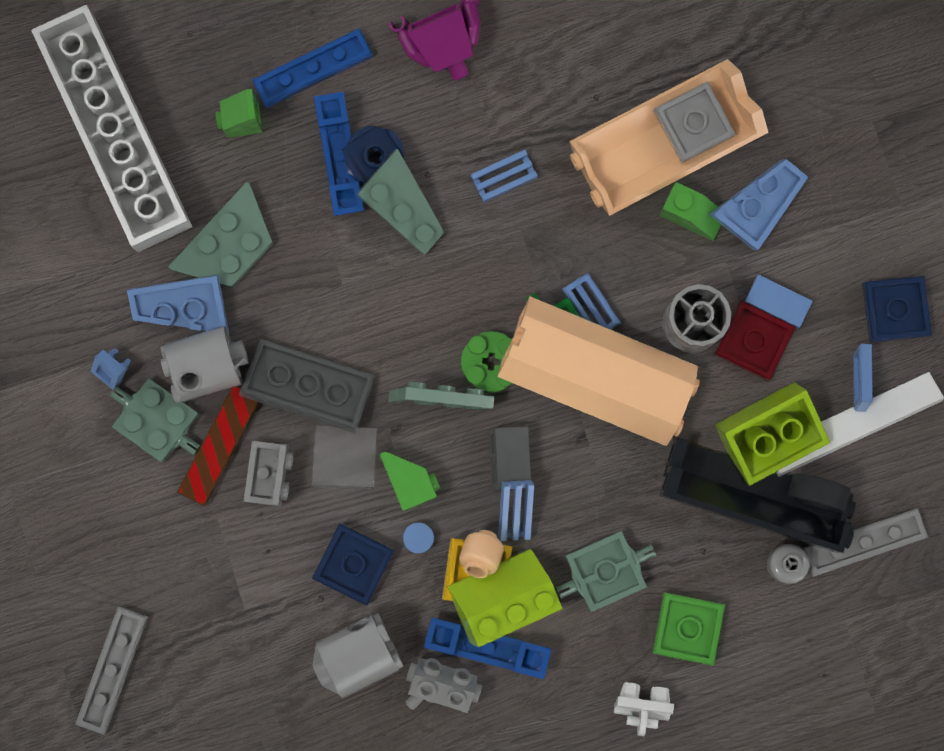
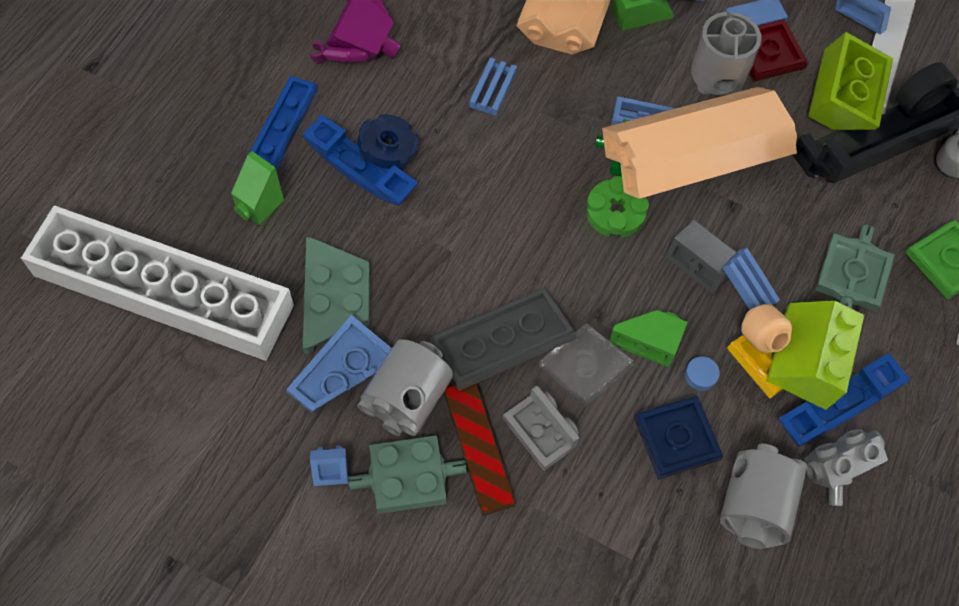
camera: 45 degrees left, 20 degrees down
sand green wing [356,149,444,255] -> none
sand green wing [388,382,494,410] -> none

